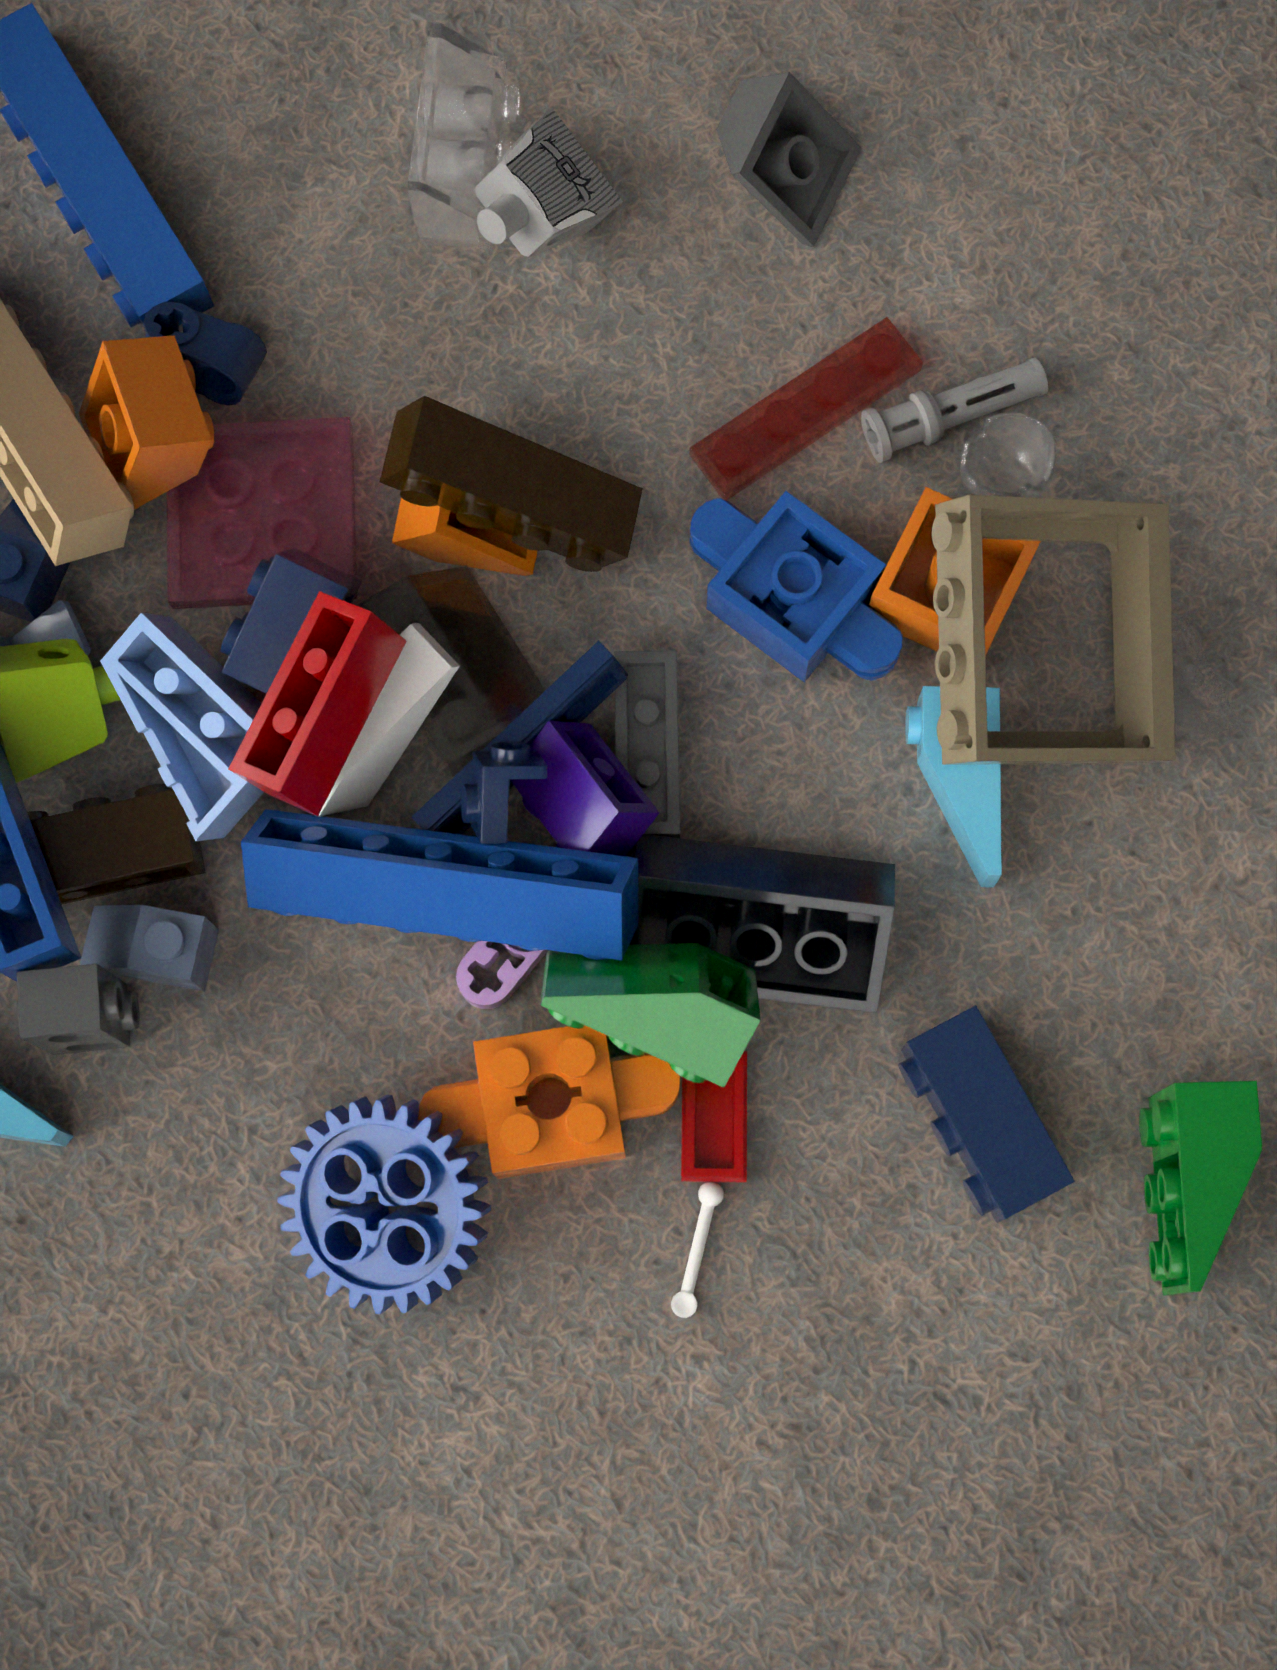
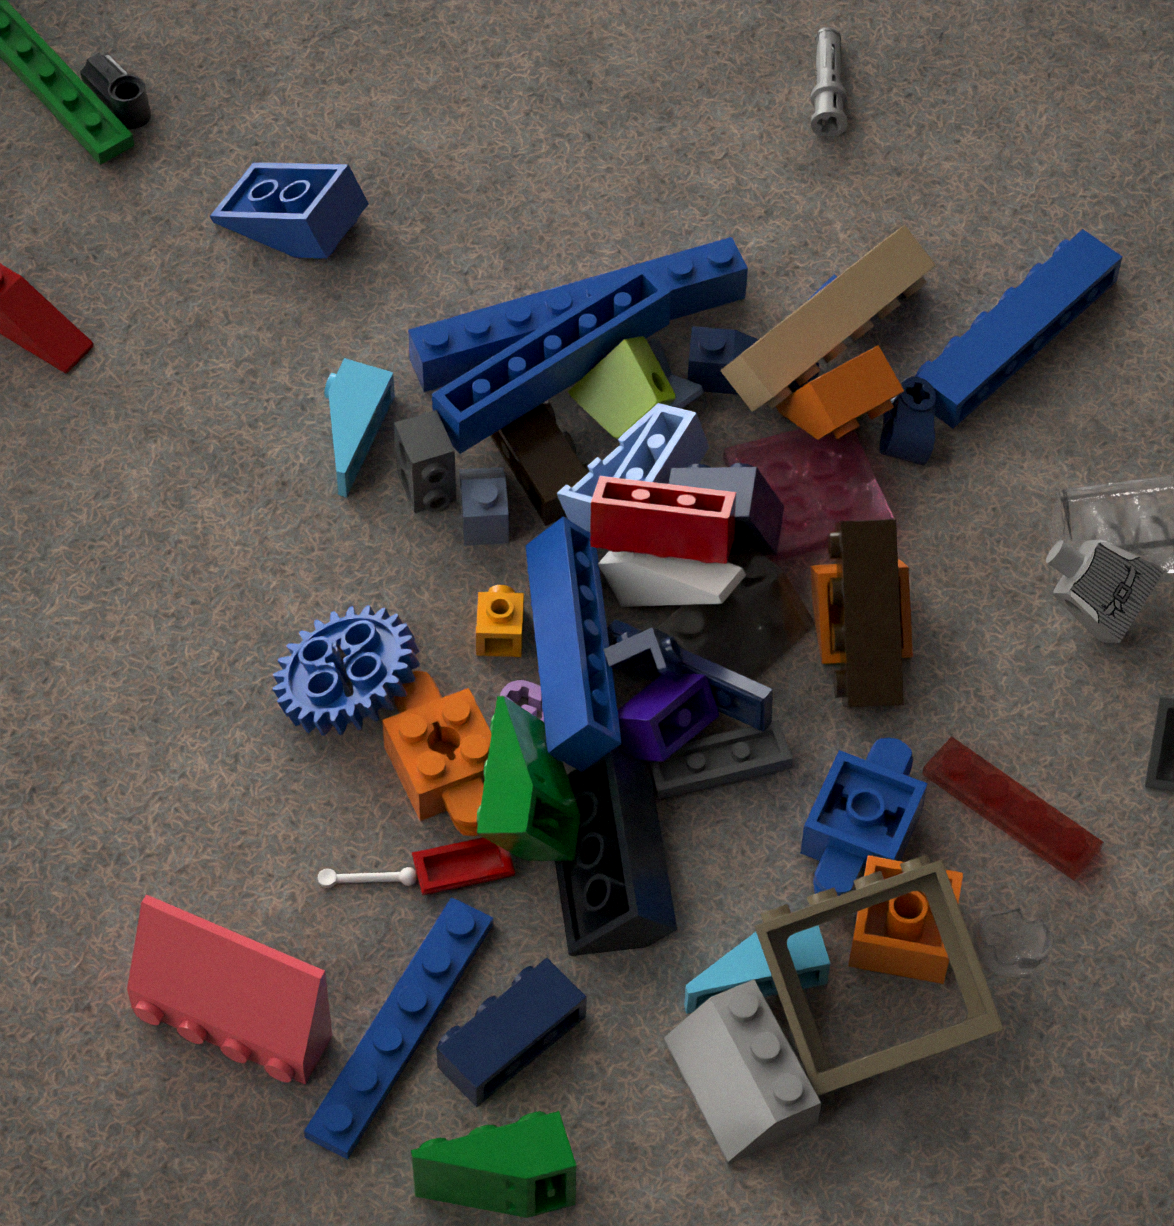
camera: 70 degrees right, 20 degrees down
light grey pin [861,357,1048,463] -> none
none -> coral slope [127,894,333,1084]
none -> blue plate [304,897,493,1160]
none -> light orange brick [476,585,524,657]
none -> light grey slope [664,979,821,1164]

